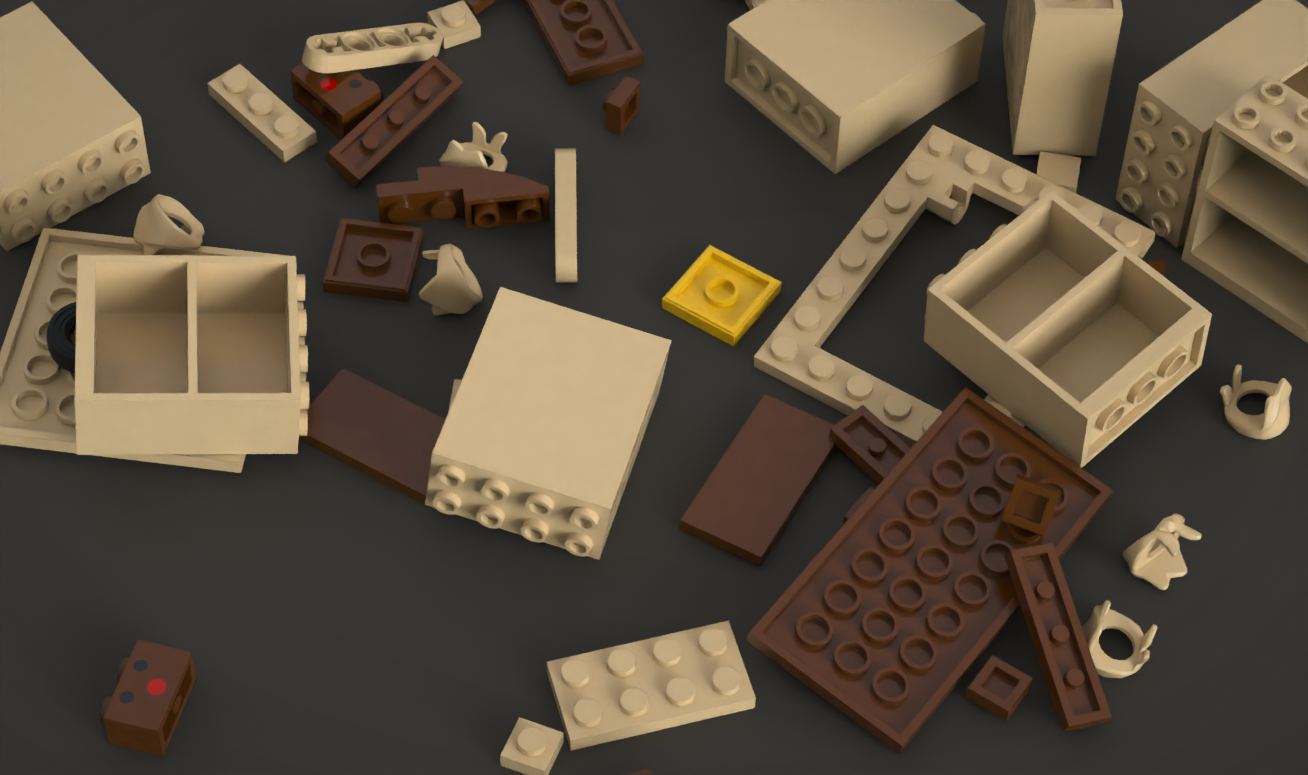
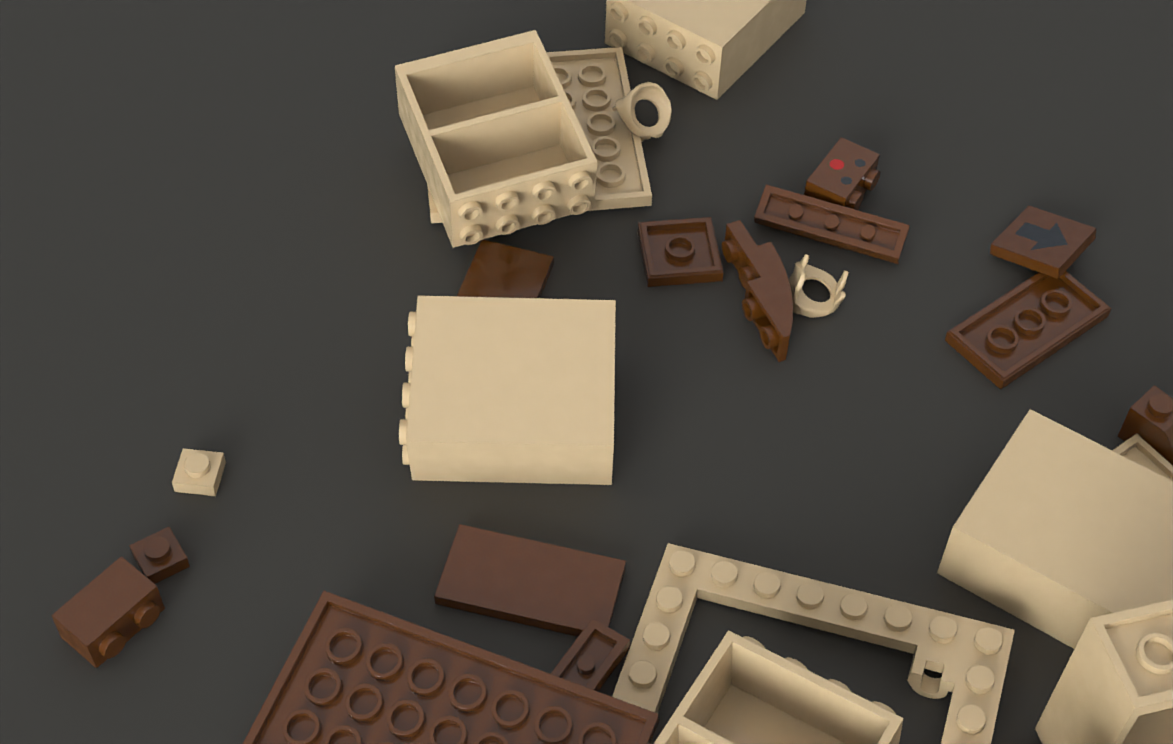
camera: 75 degrees right, 0 degrees up
reddish brown brick [100,639,197,757] -> none
tan plate [207,64,317,163] -> none
tan beam [302,23,443,73] -> none
tan piece [419,244,483,315] -> none
tan plate [427,0,481,49] -> none
tan plate [546,620,756,751] -> none
tan beam [555,148,577,283] -> none
reddish brown plate [603,75,641,136] -> none
yellow tile [662,245,782,347] -> none

